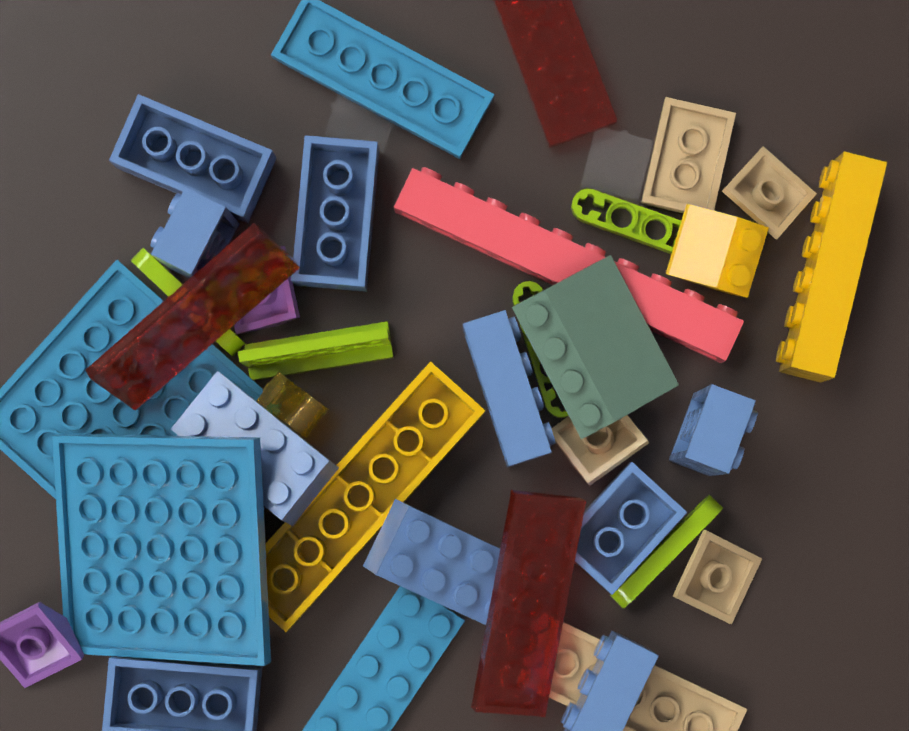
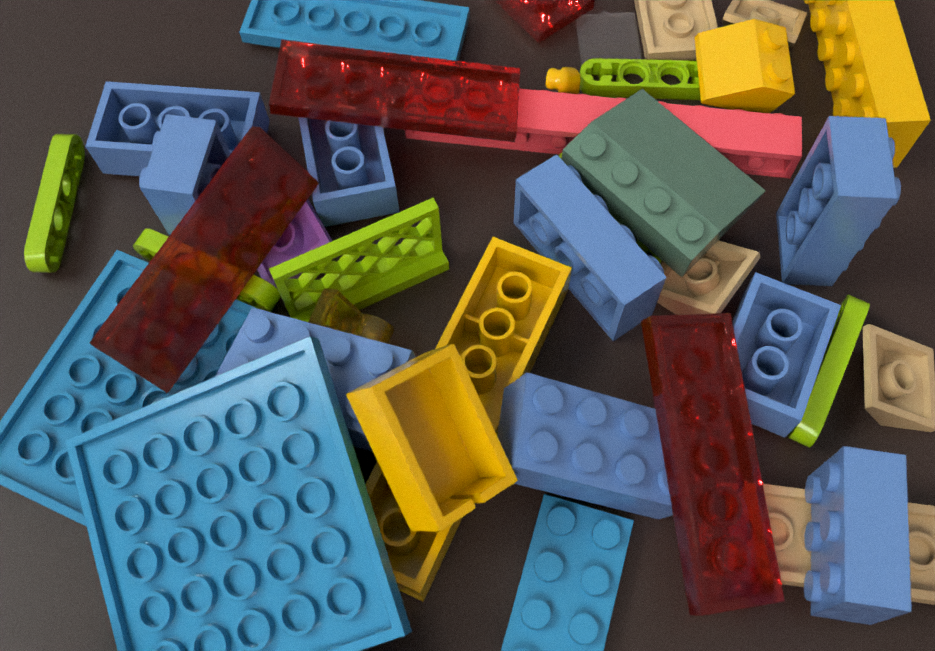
camera: 20 degrees left, 20 degrees down
none -> lime beam [24,134,85,273]
none -> clear red plate [269,40,520,142]
none -> yellow piece [346,344,518,532]
none -> yellow arm [545,67,581,94]

